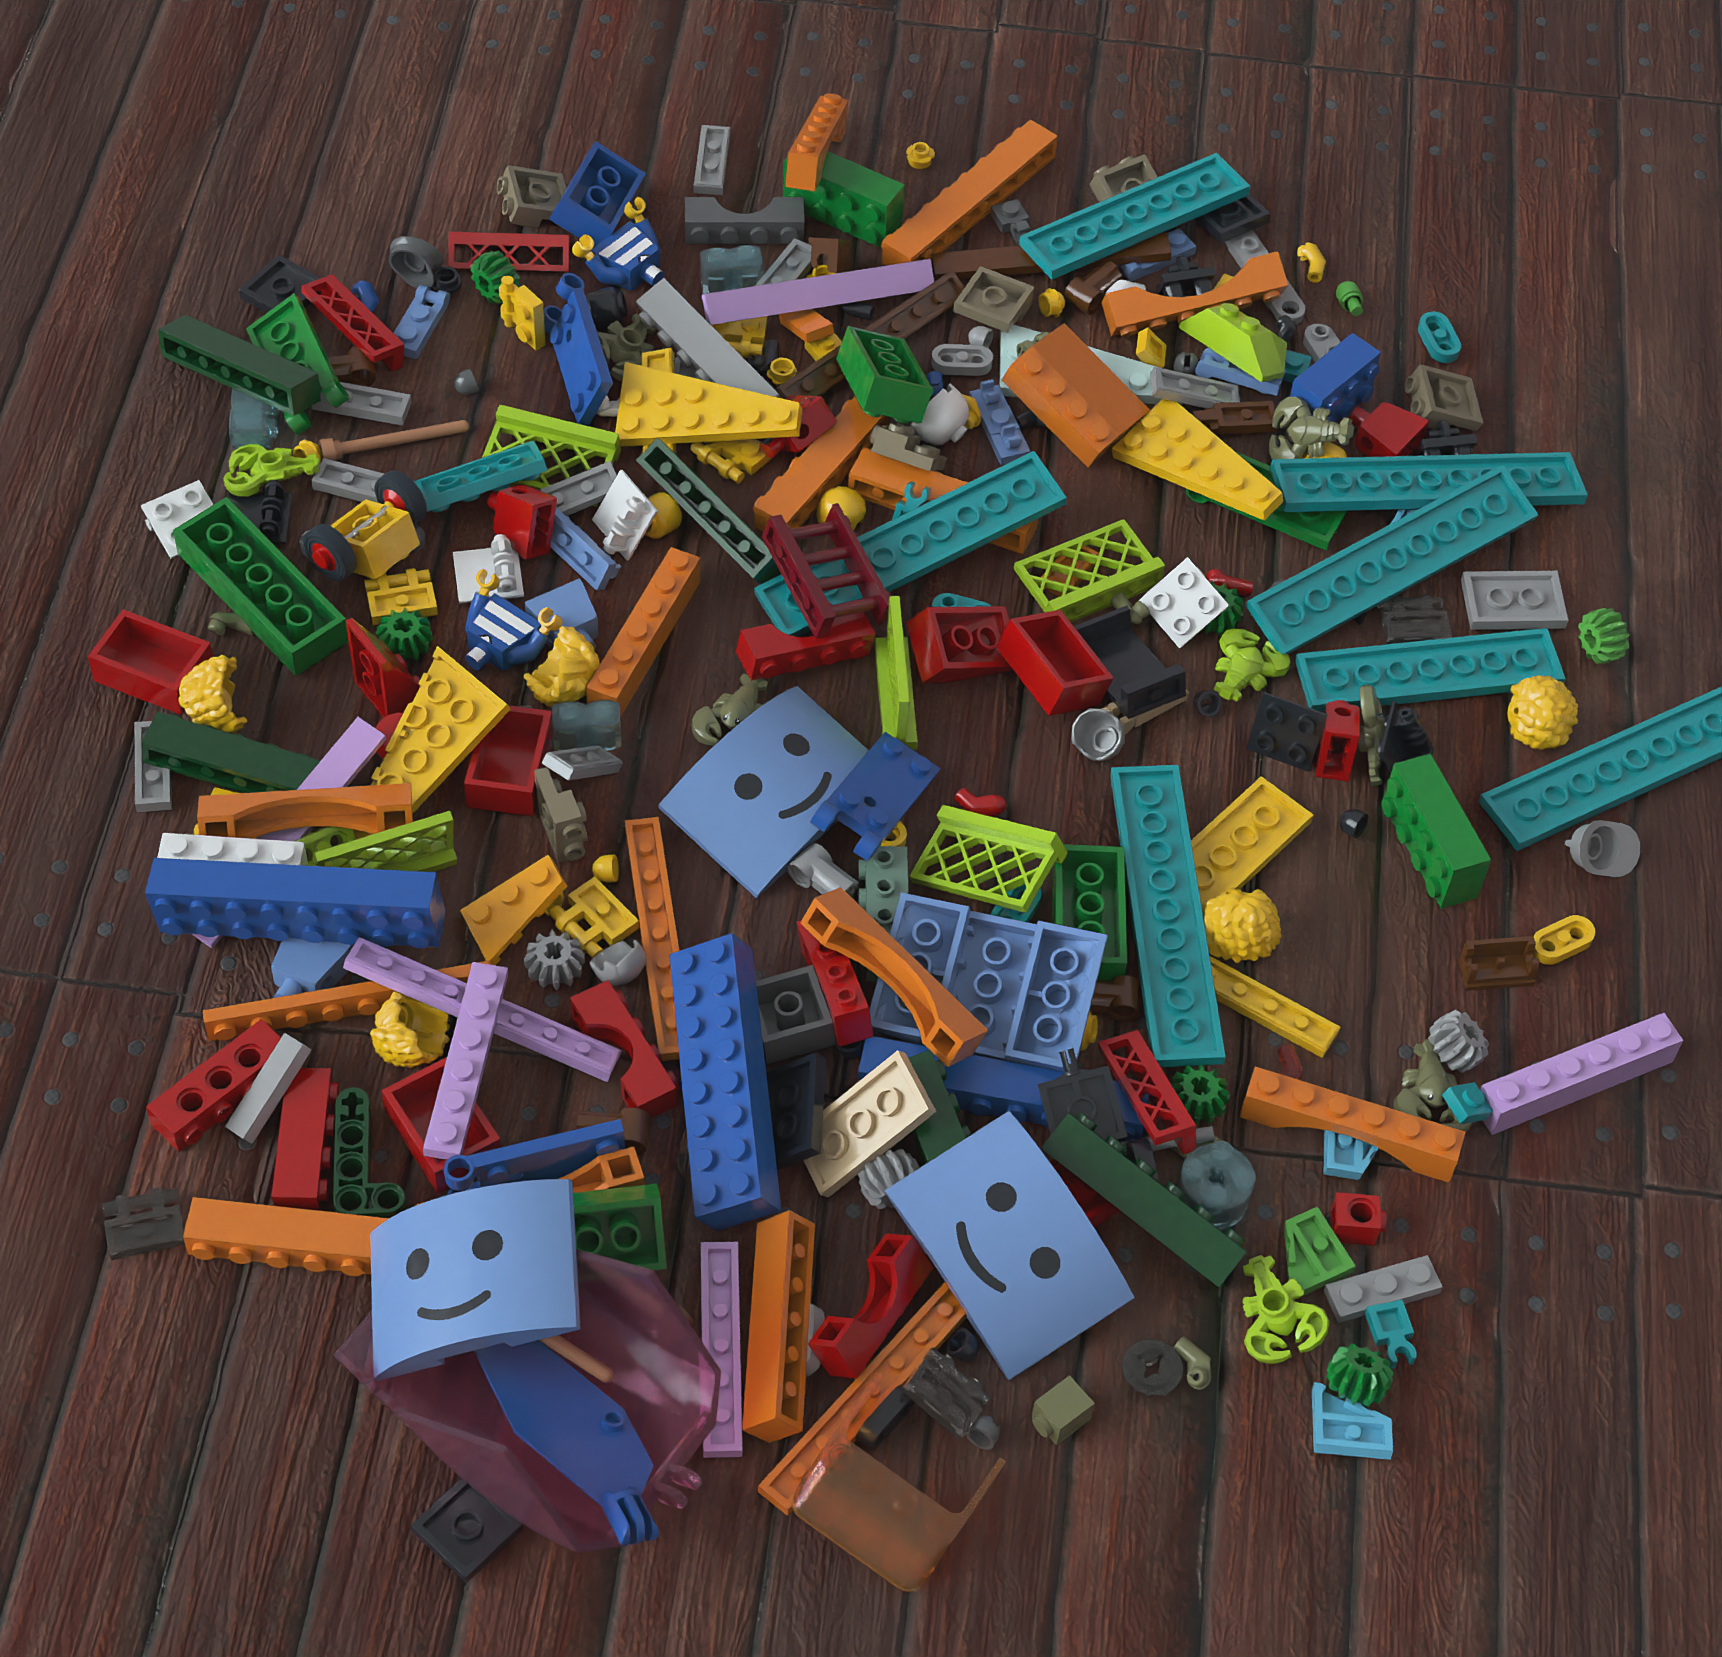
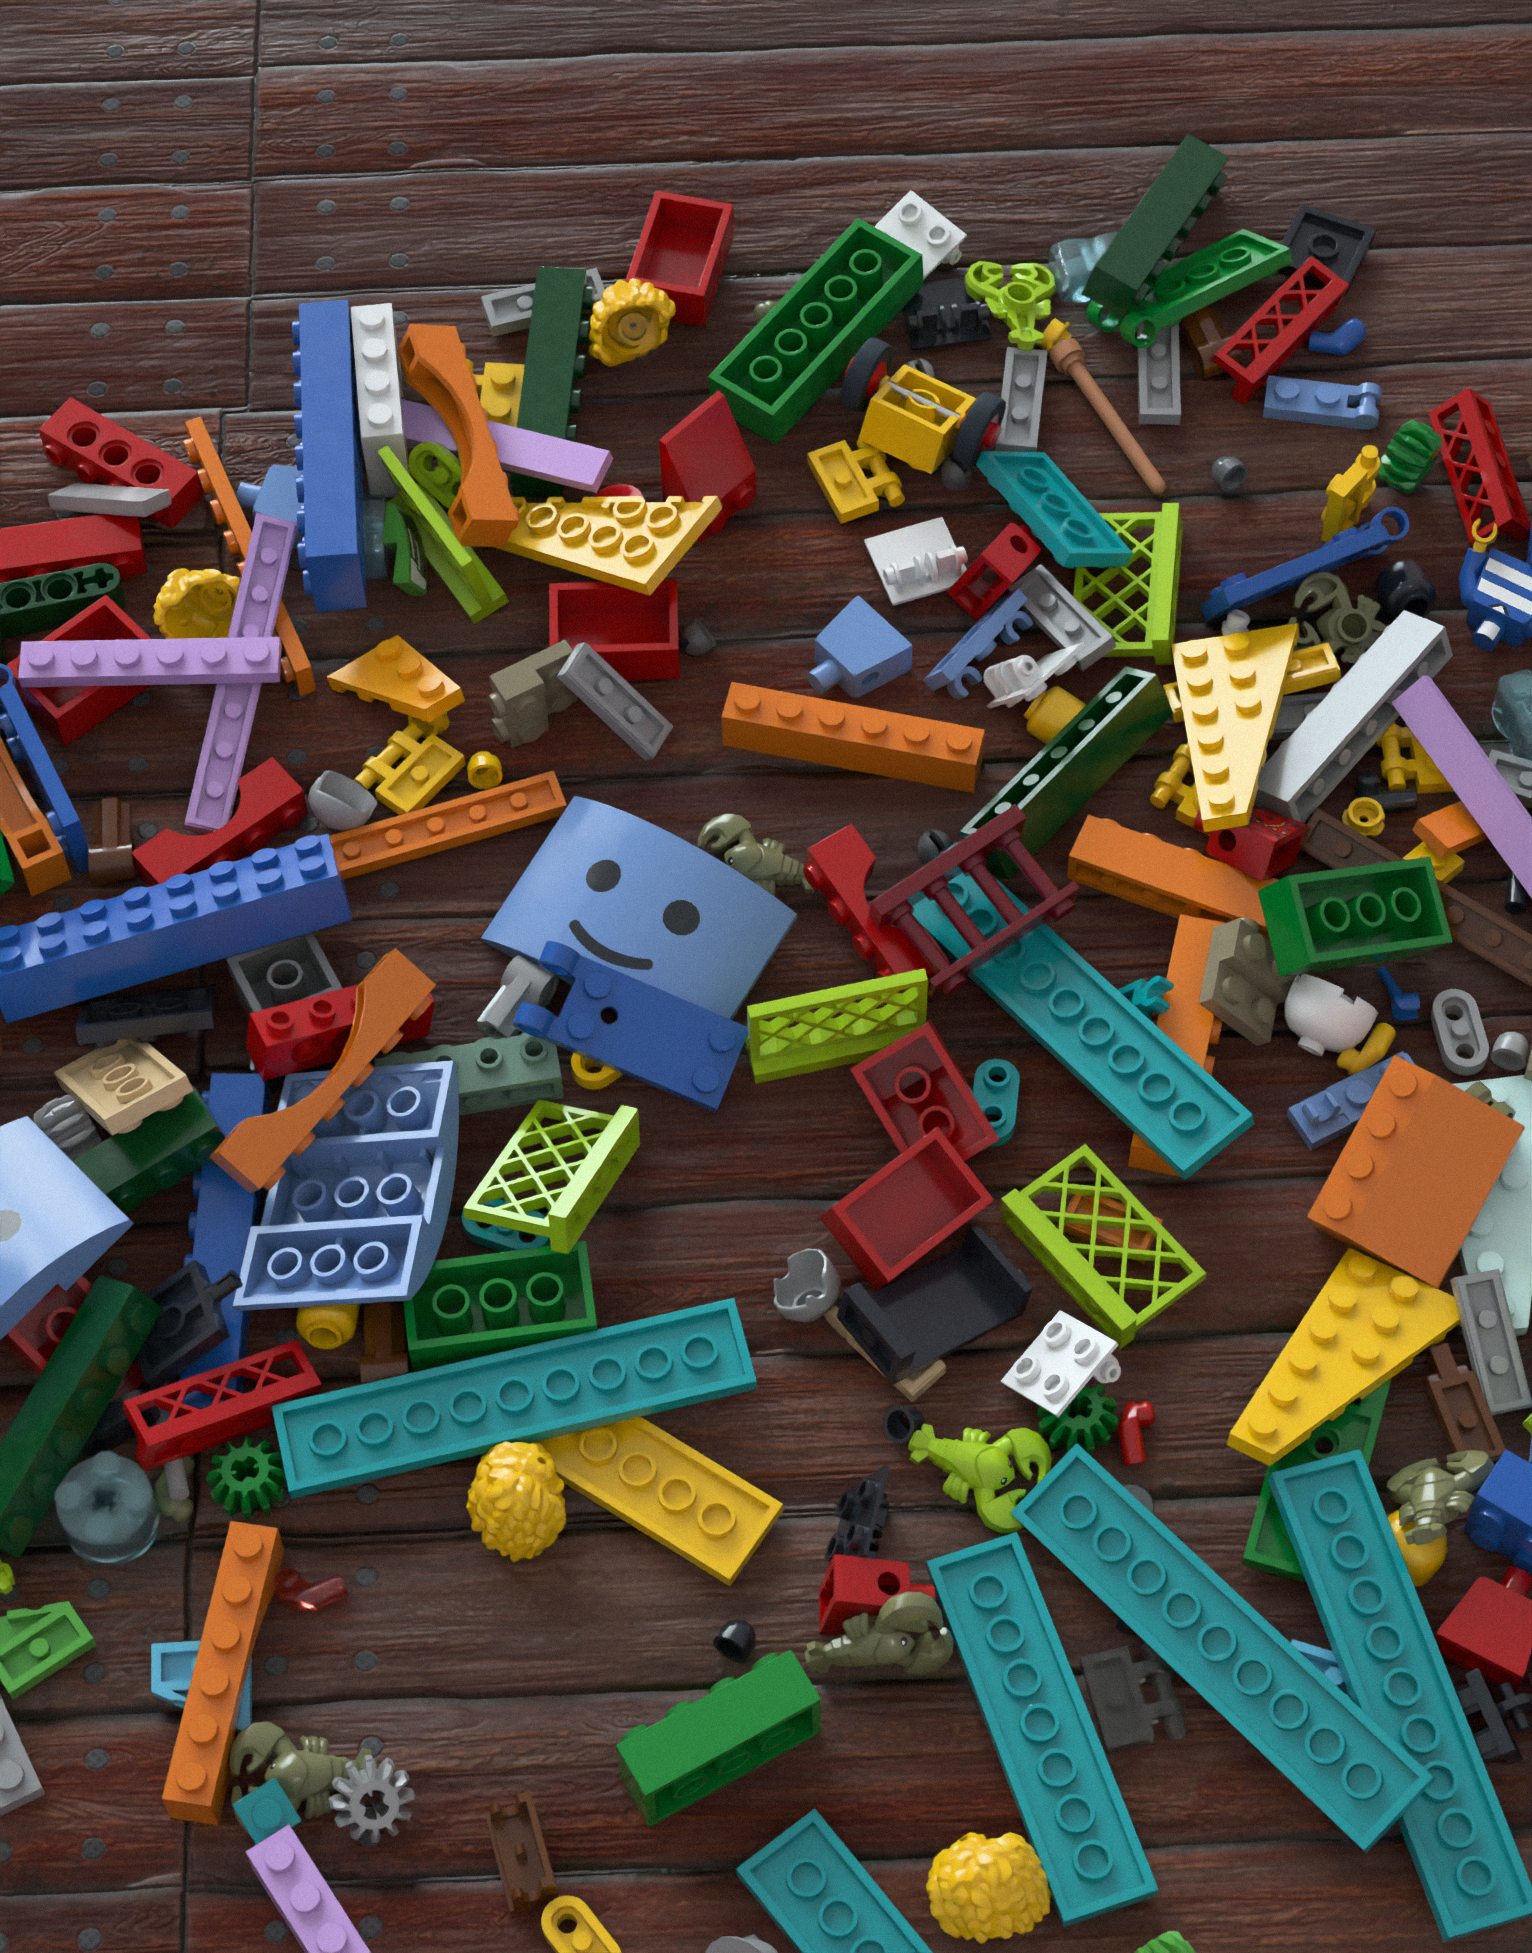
camera: 85 degrees right, 5 degrees up
green gear [376,607,433,662] -> none
dark grey piece [388,236,444,288] -> none
black plate [432,266,462,294] -> none
blue torso [465,569,563,671] -> none
yellow hair [523,626,600,707] -> none
light grey gear [524,929,585,991] -> none
clear light blue brick [552,700,621,751] -> none
yellow hair [816,486,866,531] -> none
red arm [954,787,1006,817] -> none
olive arm [1111,593,1150,624] -> none
yellow tile [1209,956,1341,1058] -> none
red brick [1330,1192,1387,1246] -> none
black hinge [1378,701,1434,775] -> none
light grey plate [1461,571,1568,630] -> none
none -> dark grey hinge [917,829,952,865]

